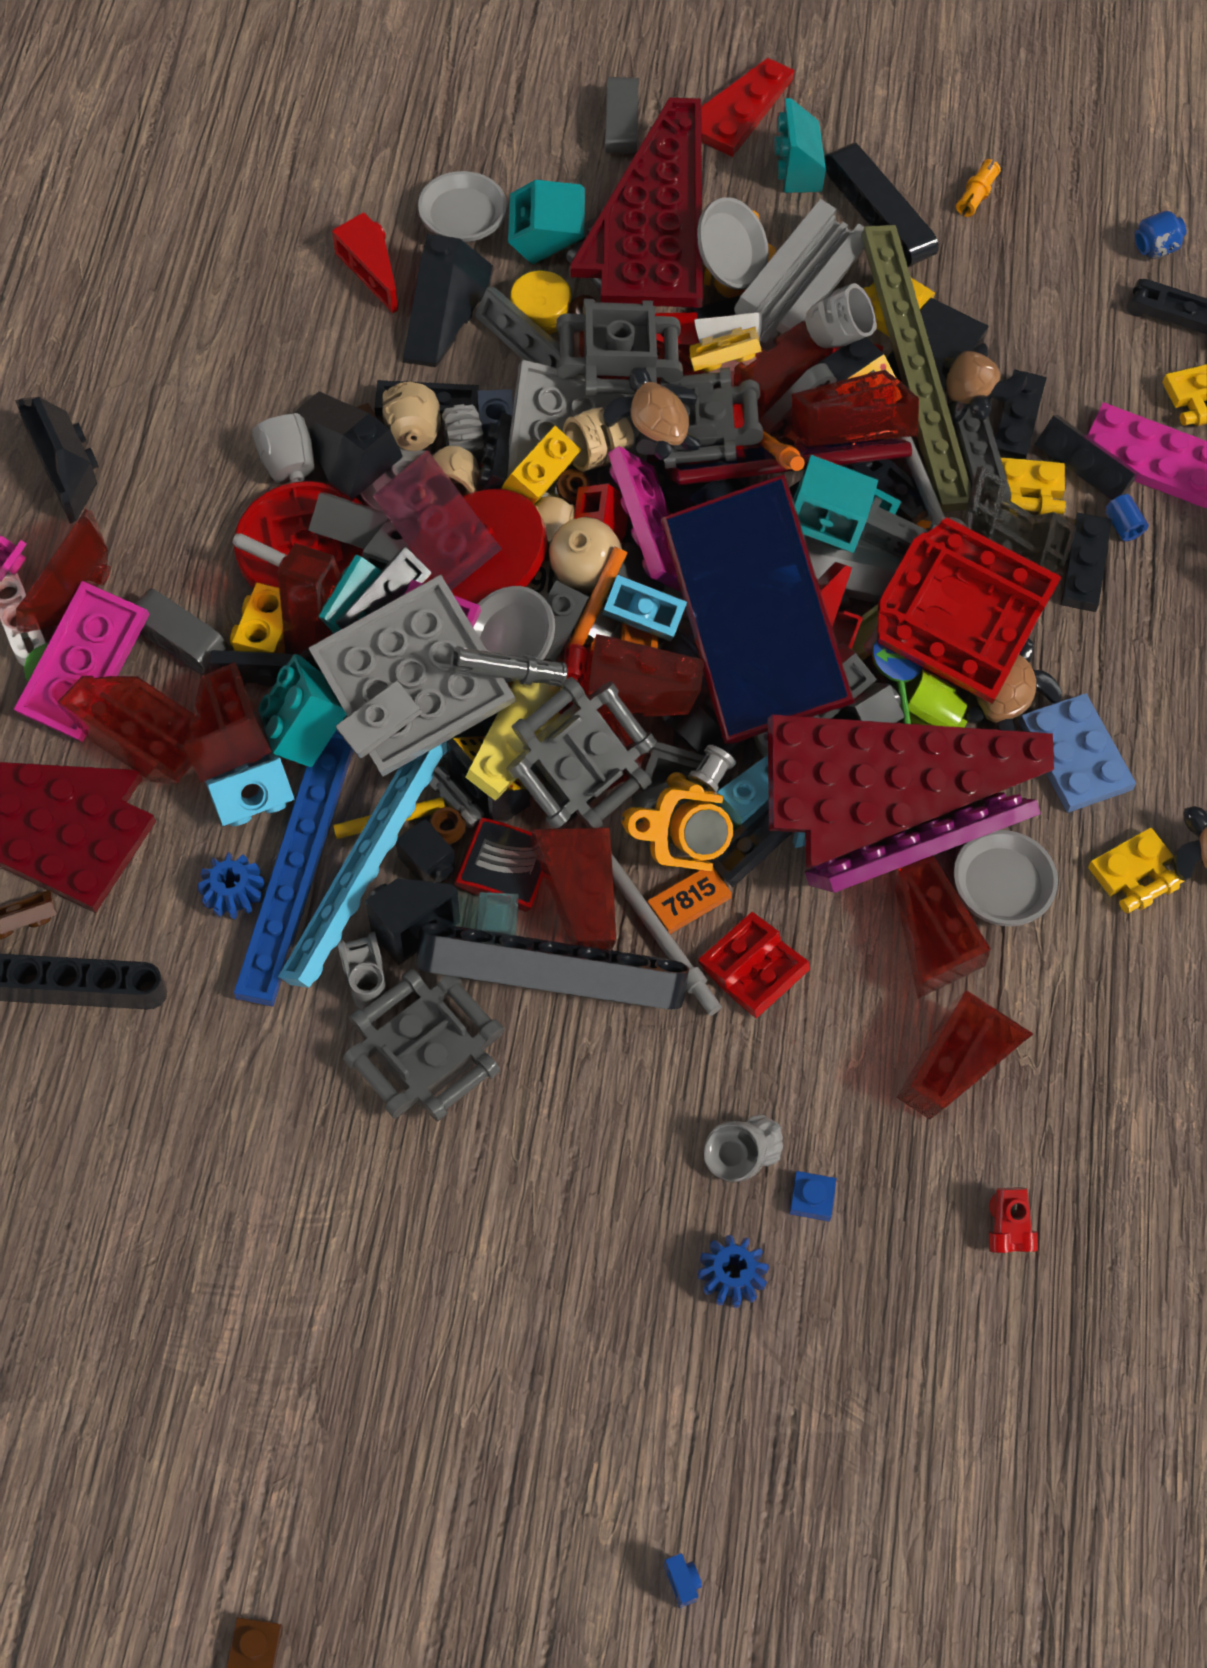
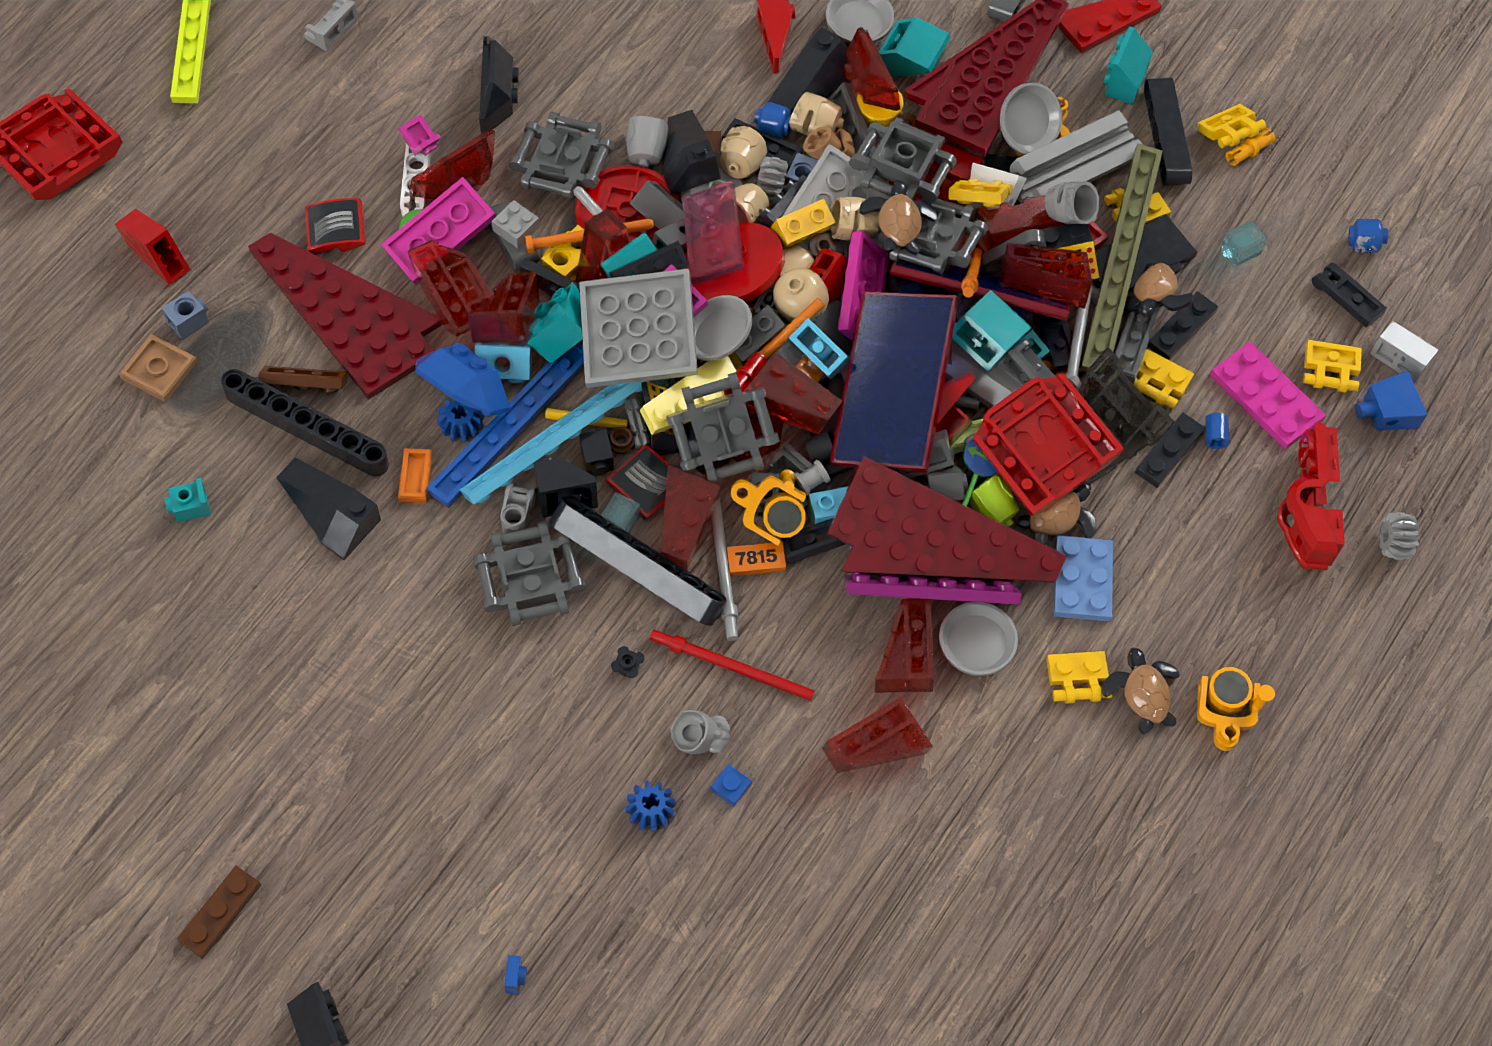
camera: 25 degrees right, 0 degrees up
light grey plate [335,680,422,759] -> none
dark grey pin [451,646,567,687] -> none
red slope [698,912,810,1019] -> none
red plate [989,1187,1038,1253] -> none
black plate [1035,415,1139,500] -> none
none -> black wedge [276,458,381,560]
none -> orange tile [398,448,433,504]
none -> blue wedge [415,343,510,417]
none -> light grey piece [492,200,540,248]
none -> dark grey brick [509,111,614,199]
none -> orange bar [525,219,654,254]
none -> black plate [611,646,645,678]
none -> red bar [649,629,815,701]
none -> blue head [754,102,791,139]
none -> tan helmet [789,92,845,135]
none -> medium nougat piece [803,126,854,160]
none -> clear red wedge [844,27,901,111]
none -> yellow plate [1198,104,1266,148]
none -> clear light blue brick [1220,221,1267,267]

